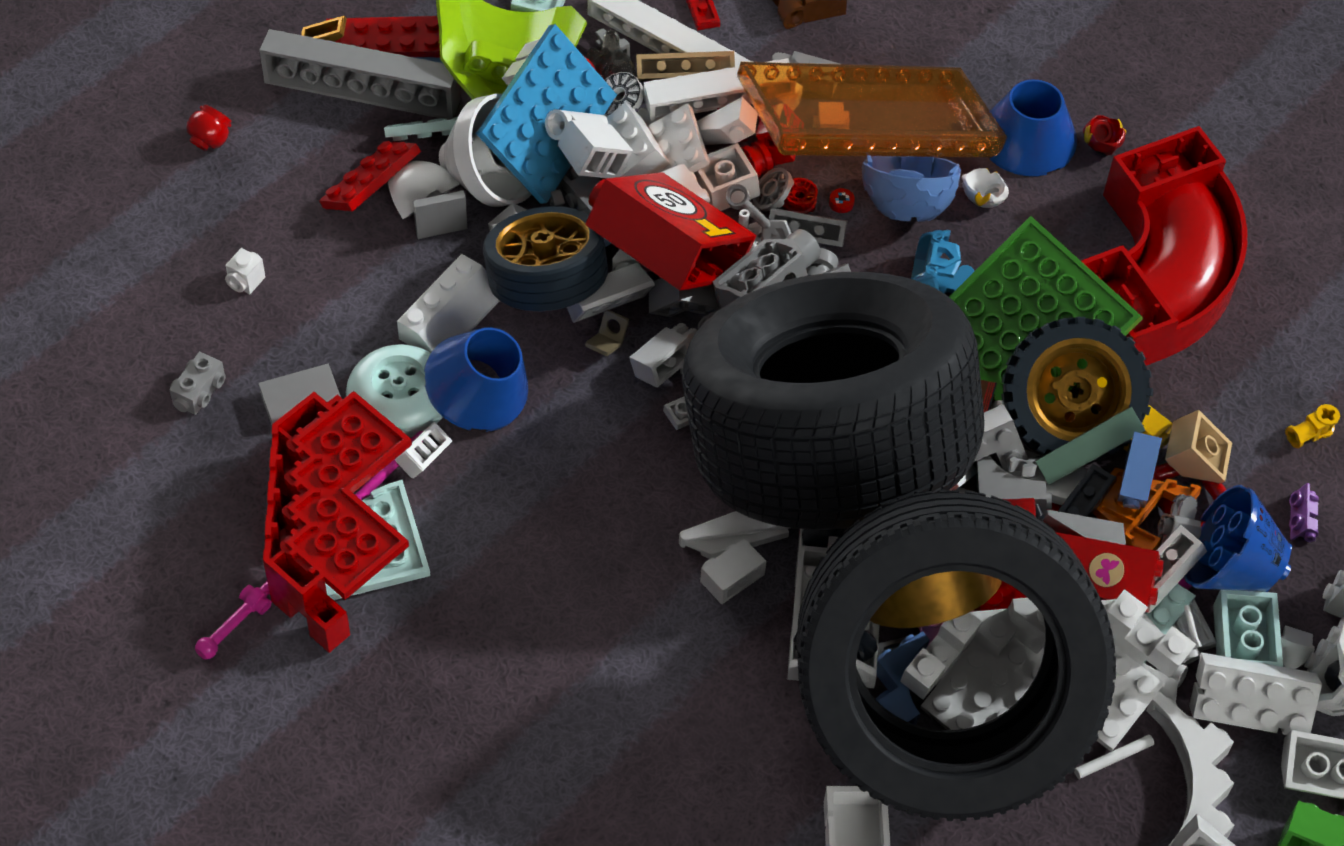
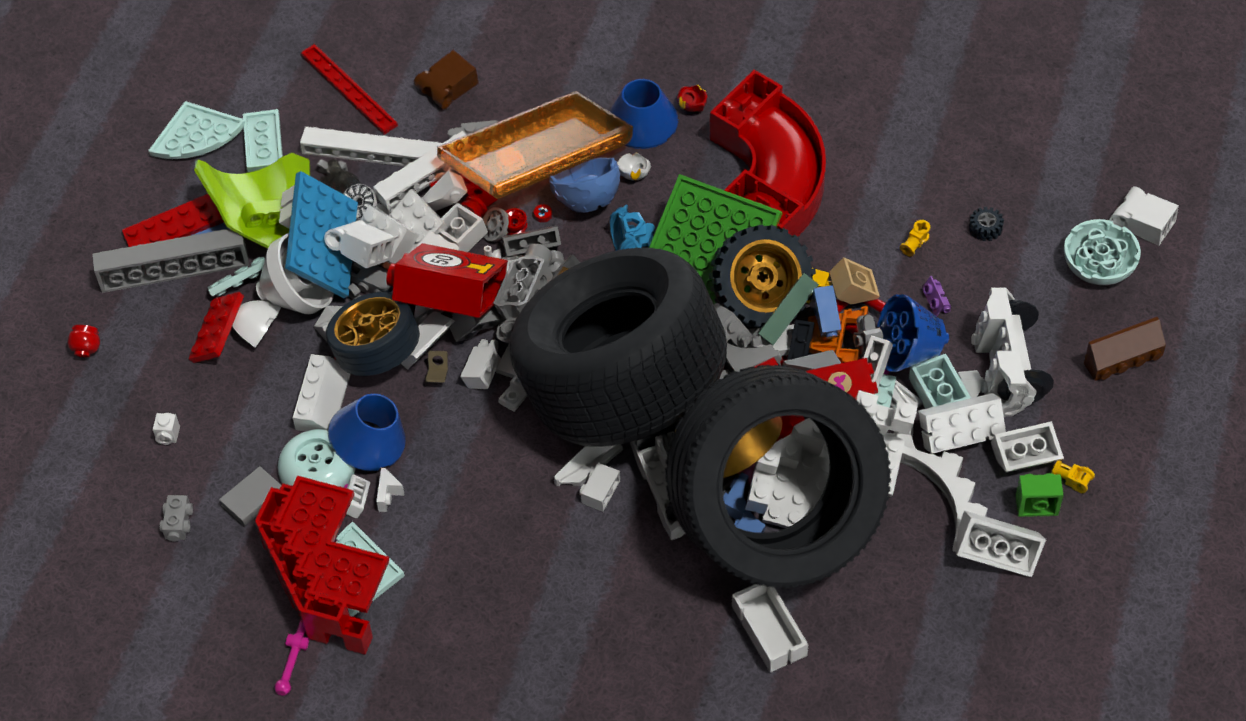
camera: 20 degrees left, 0 degrees up
pearl gold slope [301,16,347,42] -> none
light grey tile [413,190,467,239] -> none
tan slope [636,51,735,81] -> none
light grey piece [725,184,791,241] -> none
white bar [1074,735,1154,779] -> none
none -> white slope [377,468,405,512]

